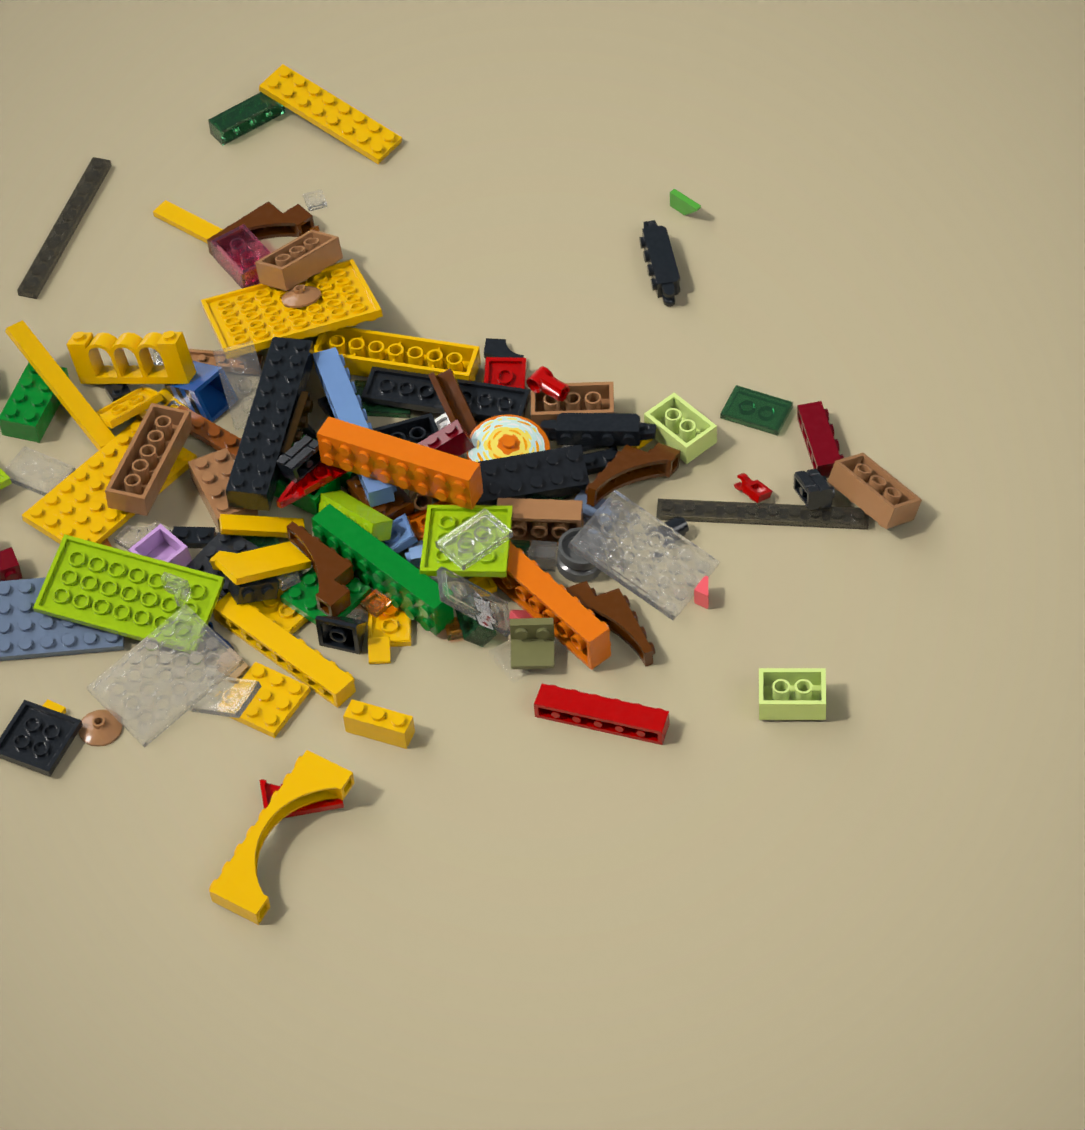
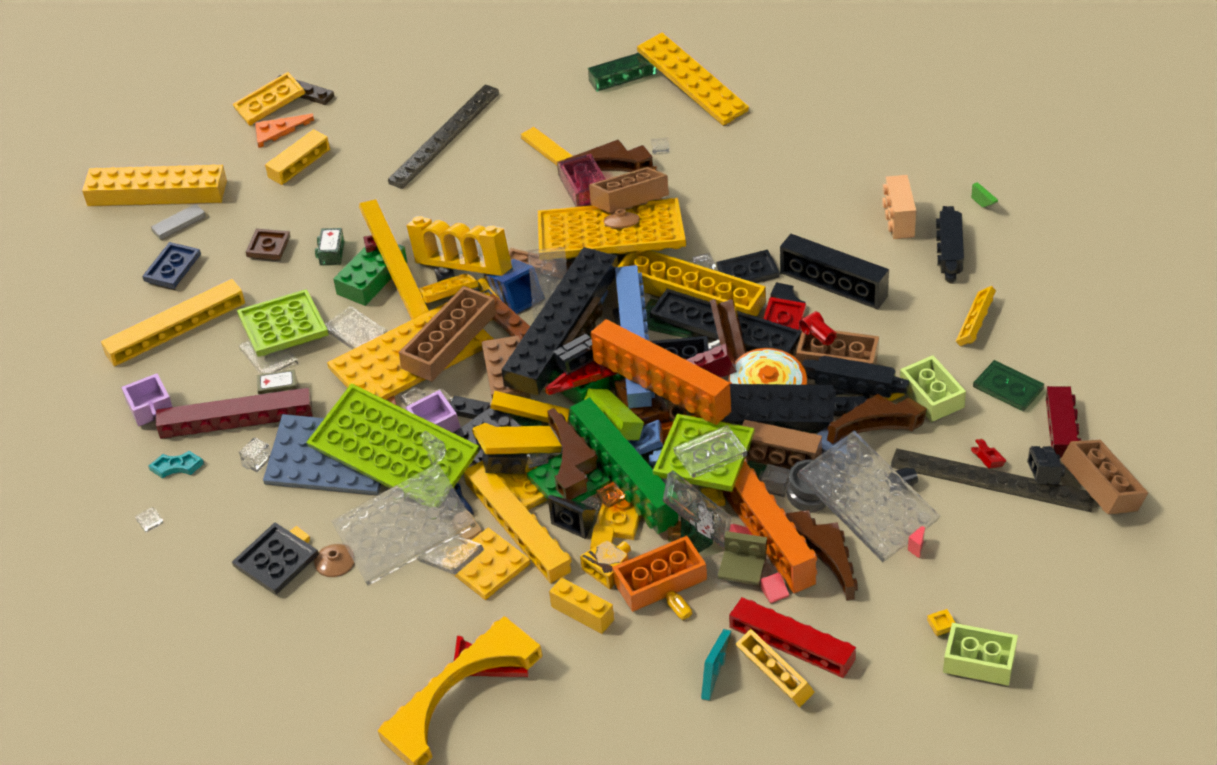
camera: 15 degrees right, 5 degrees down
none -> dark red tile [363,235,378,253]
none -> torso [580,541,631,590]
none -> orange brick [612,536,707,612]
none -> yellow piece [666,591,693,620]
none -> clear tile [692,253,715,270]
none -> teal wing [701,629,732,700]
none -> black tile [716,249,780,283]
none -> yellow brick [736,629,815,708]
none -> coral slope [761,572,789,604]
none -> black brick [780,233,889,310]
none -> light nougat brick [882,175,916,239]
none -> yellow plate [927,609,955,636]
none -> yellow plate [956,285,996,346]

